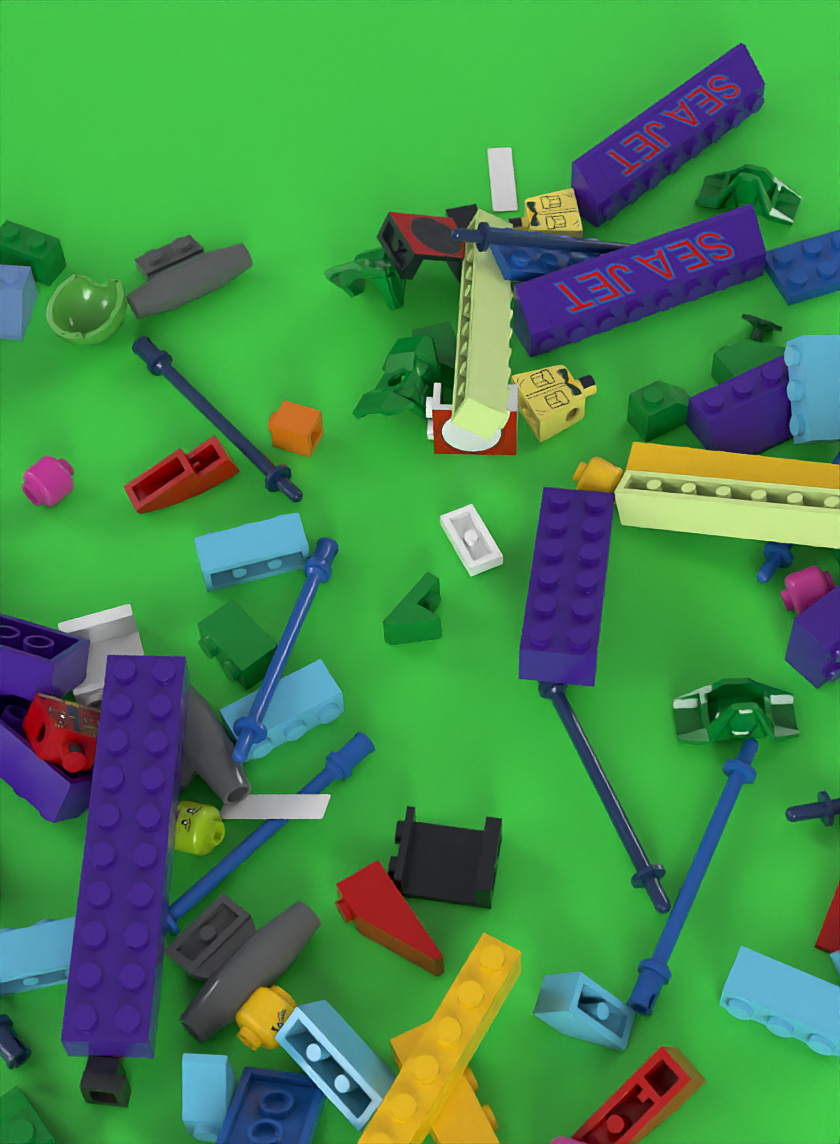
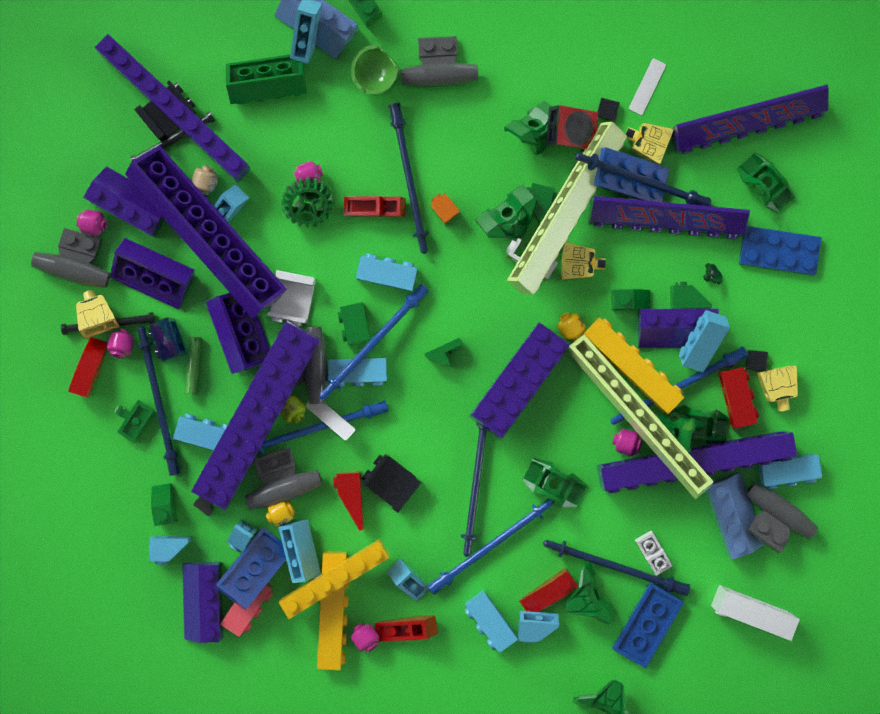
camera: 25 degrees right, 35 degrees up
red torso [22,692,101,772] -> none
white plate [440,504,503,577] -> none
none -> green gear [281,176,334,228]

